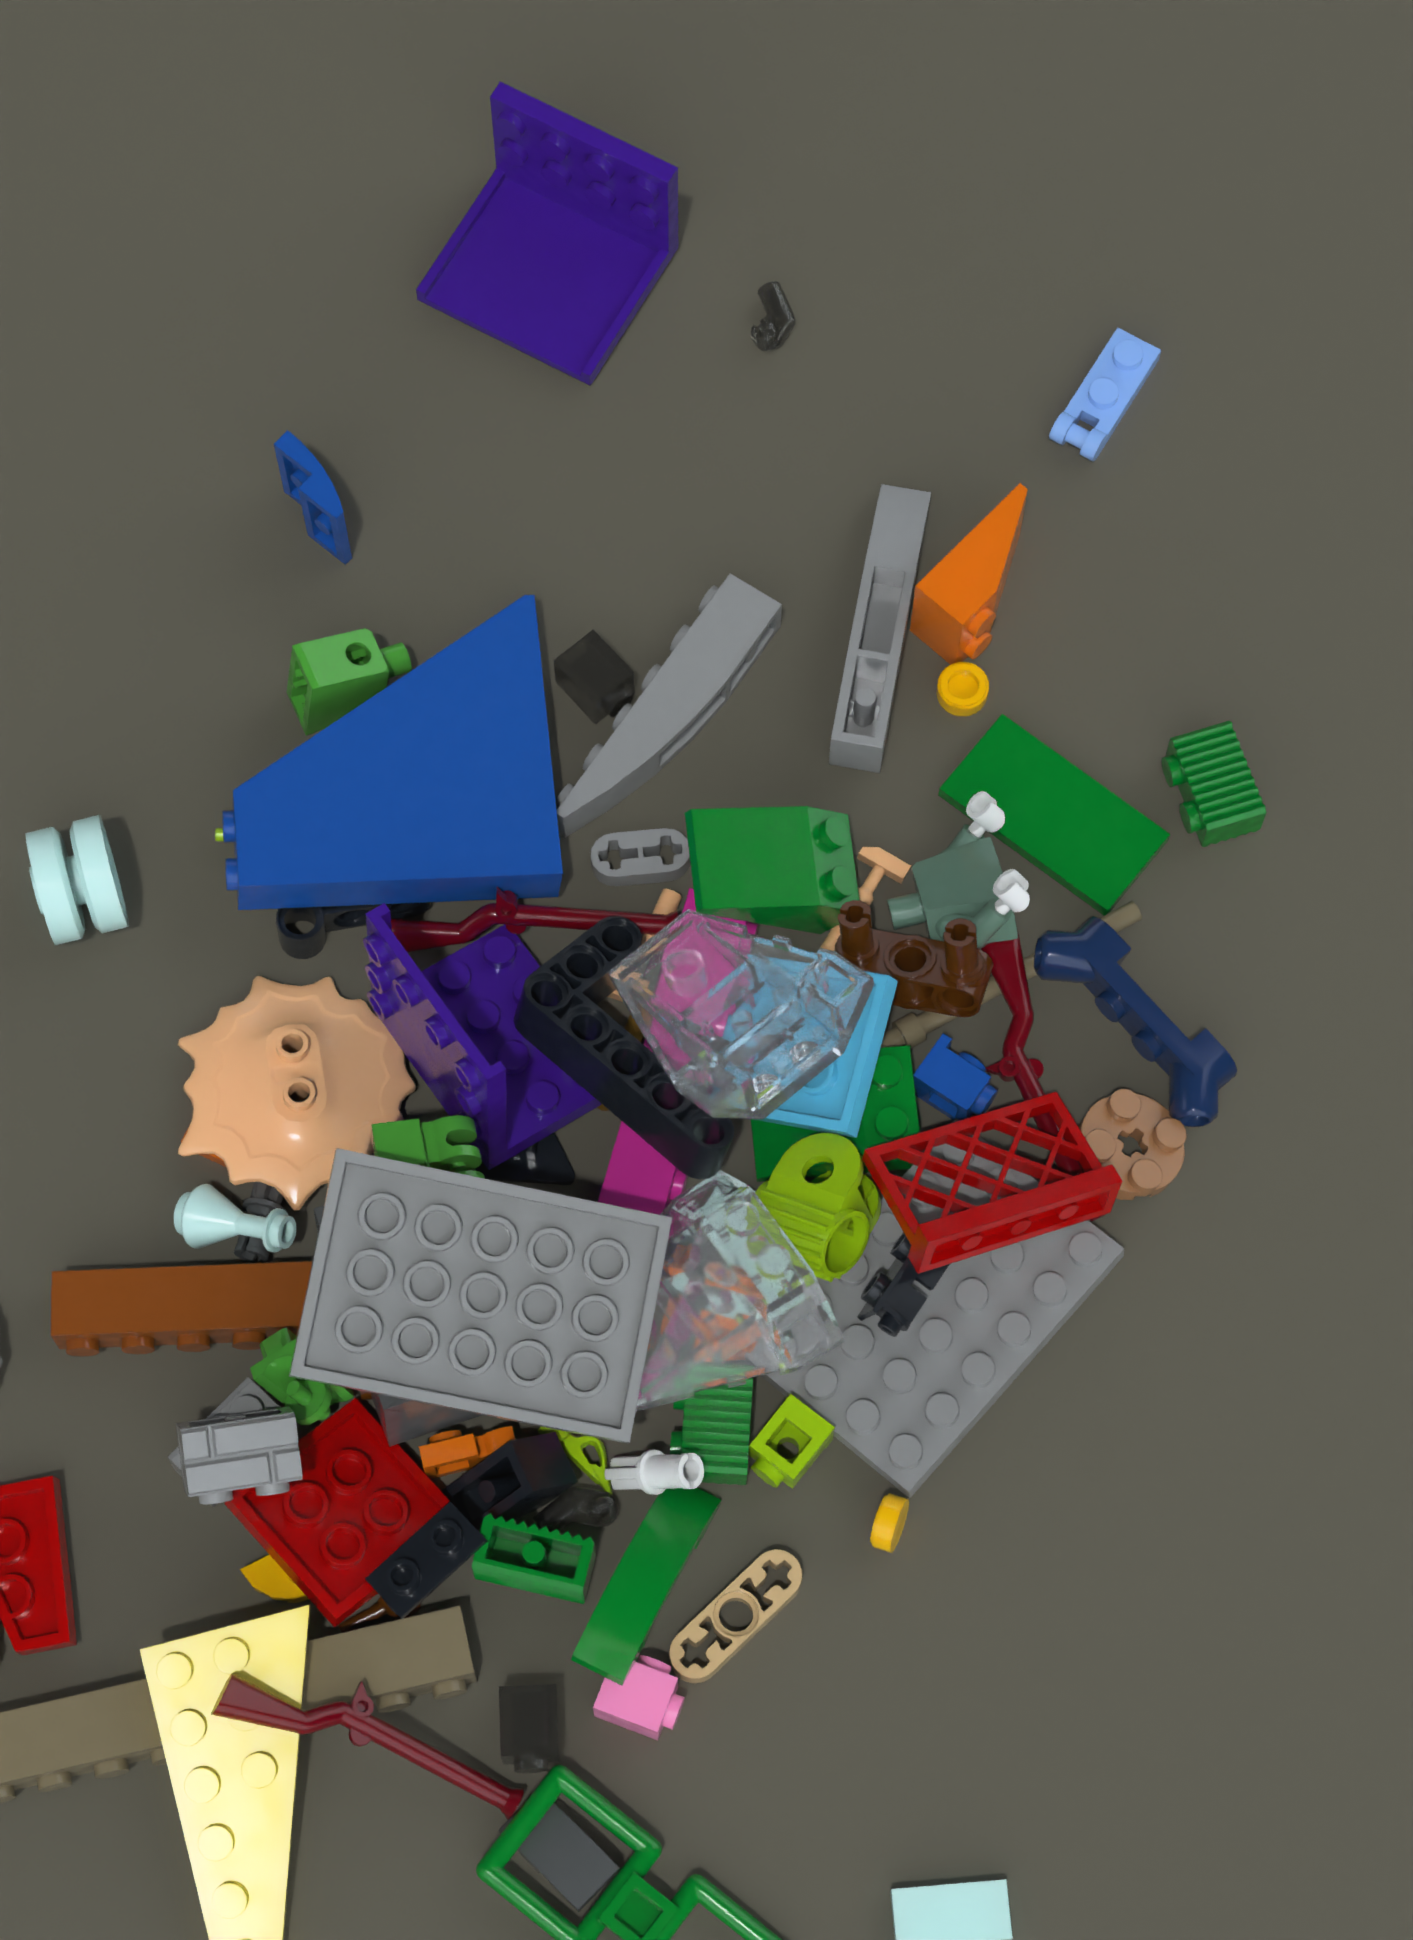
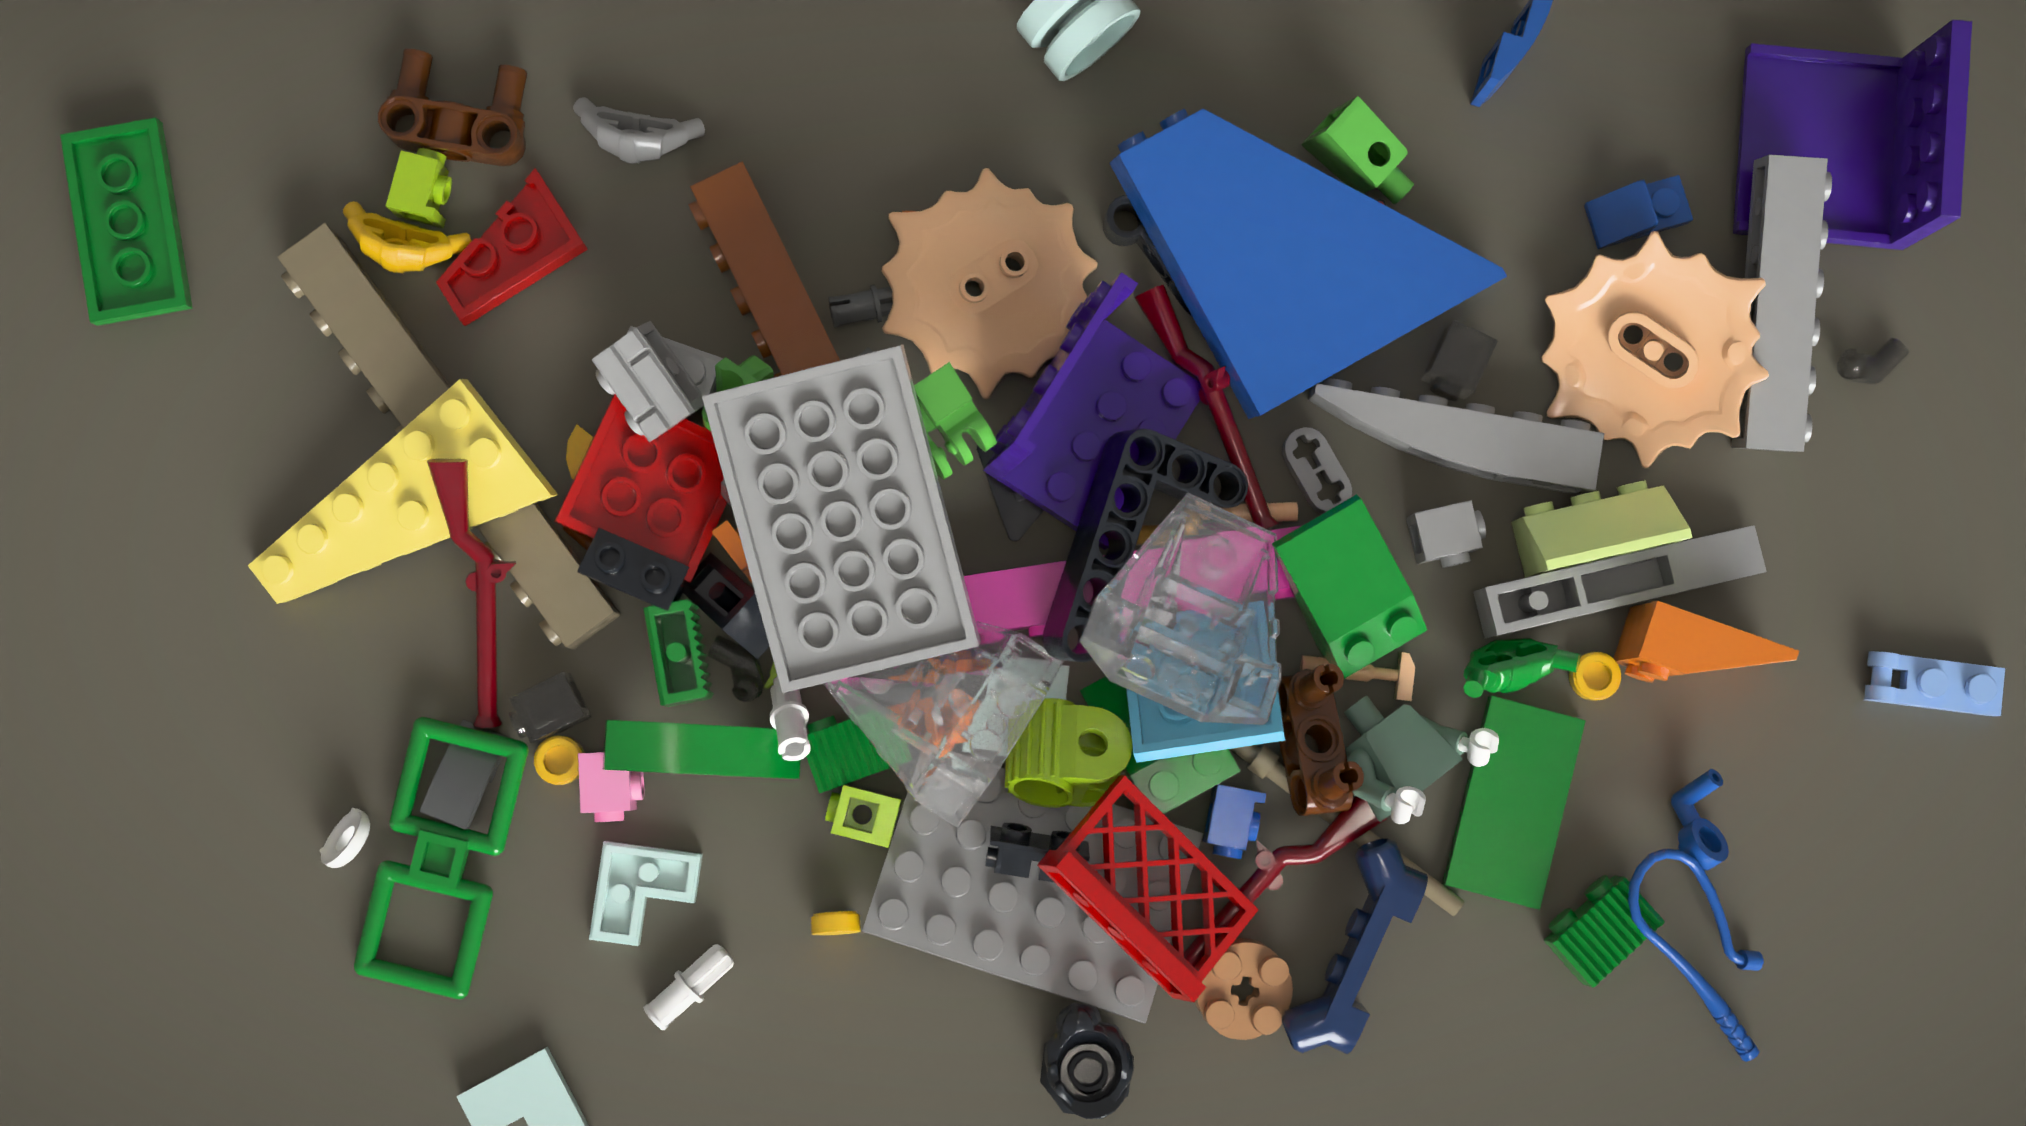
camera: 55 degrees right, 15 degrees up
light aqua piece [174,1184,296,1253] -> none
tan beam [670,1549,802,1683] -> none
none -> yellow tile [534,736,585,785]
none -> light aqua tile [589,841,703,946]
none -> white axle [643,944,734,1031]
none -> black piece [1040,1003,1134,1119]
none -> light grey brick [1406,500,1486,568]
none -> green piece [1463,638,1580,698]
none -> yellowish green slope [1512,480,1693,578]
none -> light nougat piece [1541,231,1769,469]
none -> blue slope [1584,175,1693,250]
none -> blue piece [1628,848,1764,1062]
none -> blue plate [1671,769,1729,870]
none -> light grey brick [1731,155,1832,452]

